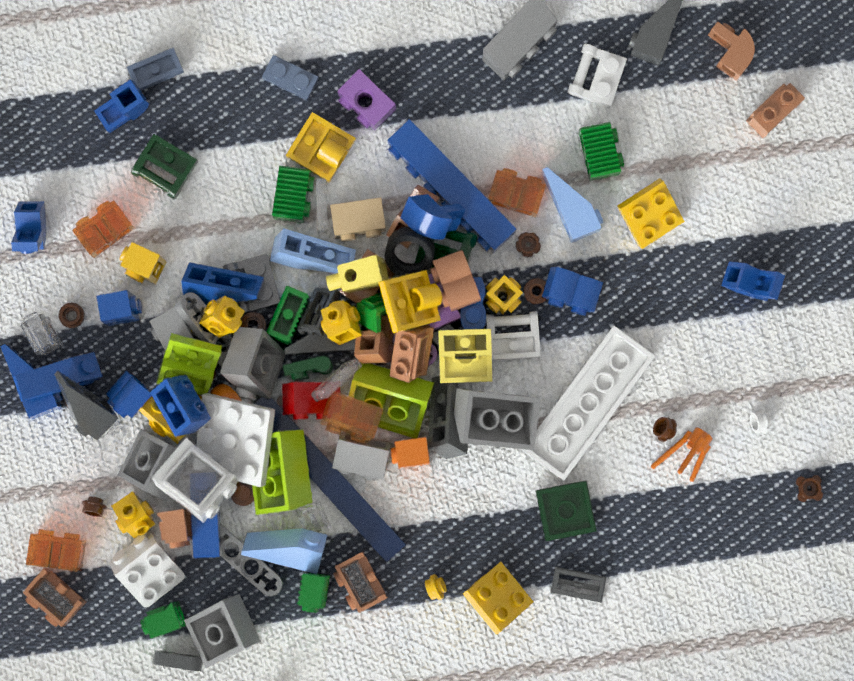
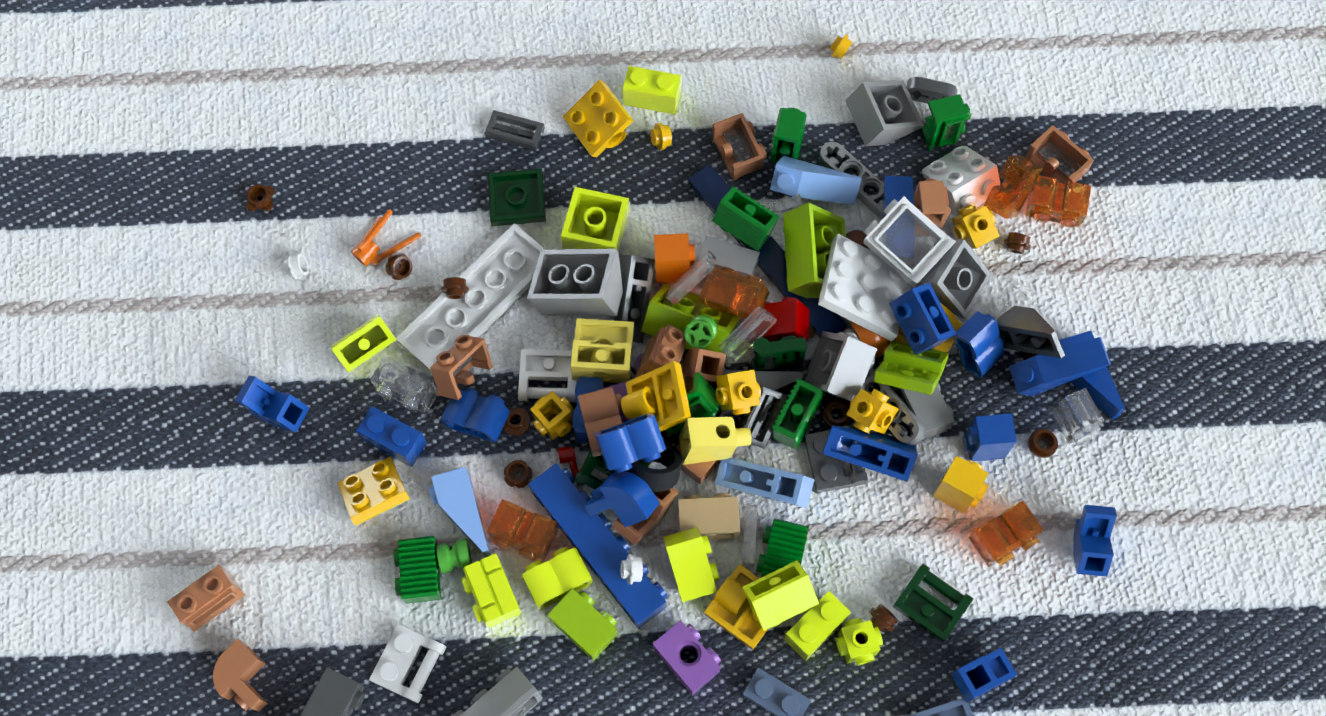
camera: 175 degrees left, 15 degrees down
none -> neon yellow brick [331,314,396,373]
none -> blue brick [356,406,427,467]
none -> clear brick [370,355,437,414]
none -> nougat window [430,335,493,400]
none -> bright green wheel [436,539,472,574]
none -> reddish brown plate [441,277,469,299]
none -> neon yellow brick [461,554,521,628]
none -> neon yellow brick [522,547,593,611]
none -> lime brick [547,588,618,661]
none -> red hand [558,446,579,486]
none -> neon yellow brick [561,187,630,253]
none -> blue brick [594,413,666,473]
none -> white plate [620,554,643,585]
none -> neon yellow brick [623,66,681,115]
none -> neon yellow brick [663,527,720,602]
none -> clear tile [666,251,716,304]
none -> bright green wheel [684,315,718,349]
none -> green brick [712,187,779,251]
none -> neon yellow brick [742,561,819,631]
none -> neon yellow brick [784,591,851,661]
none -> neon yellow brick [836,618,883,665]
none -> reddish brown plate [869,604,898,632]
none -> clear orange brick [983,155,1043,219]

